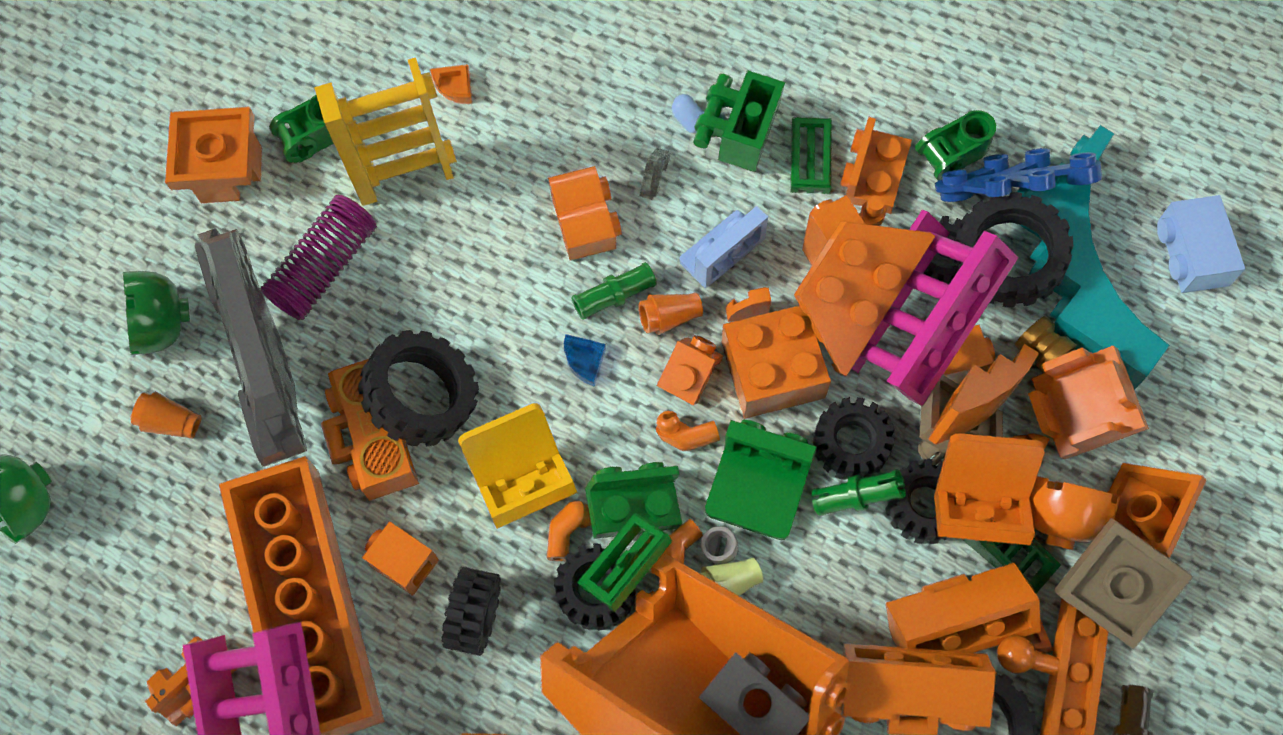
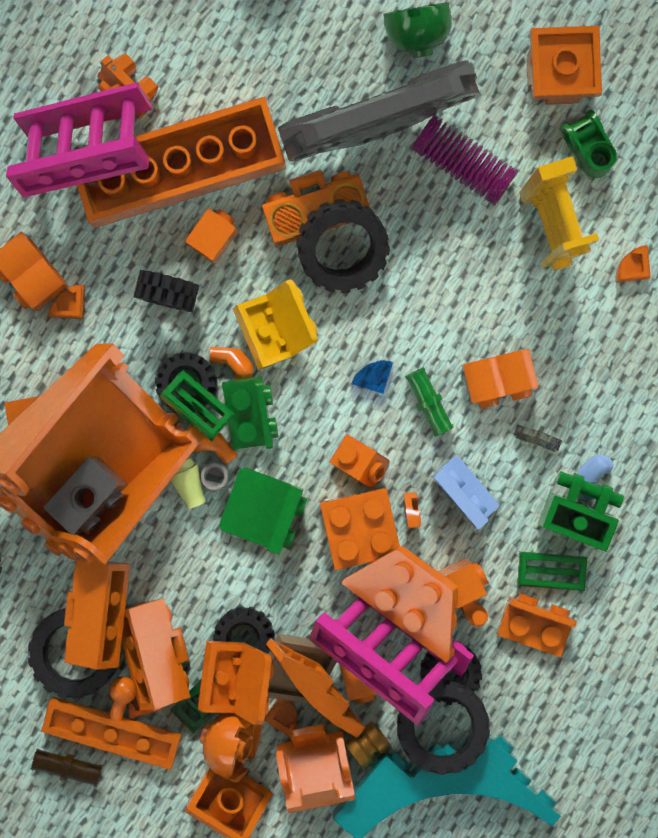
camera: 85 degrees right, 20 degrees up
orange cone [131,391,201,439] -> none
orange cone [639,292,703,335] -> none
orange arm [656,411,720,451] -> none
green pin [812,469,906,516] -> none
black tyre [813,397,895,480] -> none
green piece [915,110,996,181] -> none
blue plant [935,148,1102,202] -> none
dark tan tile [1054,517,1193,649] -> none

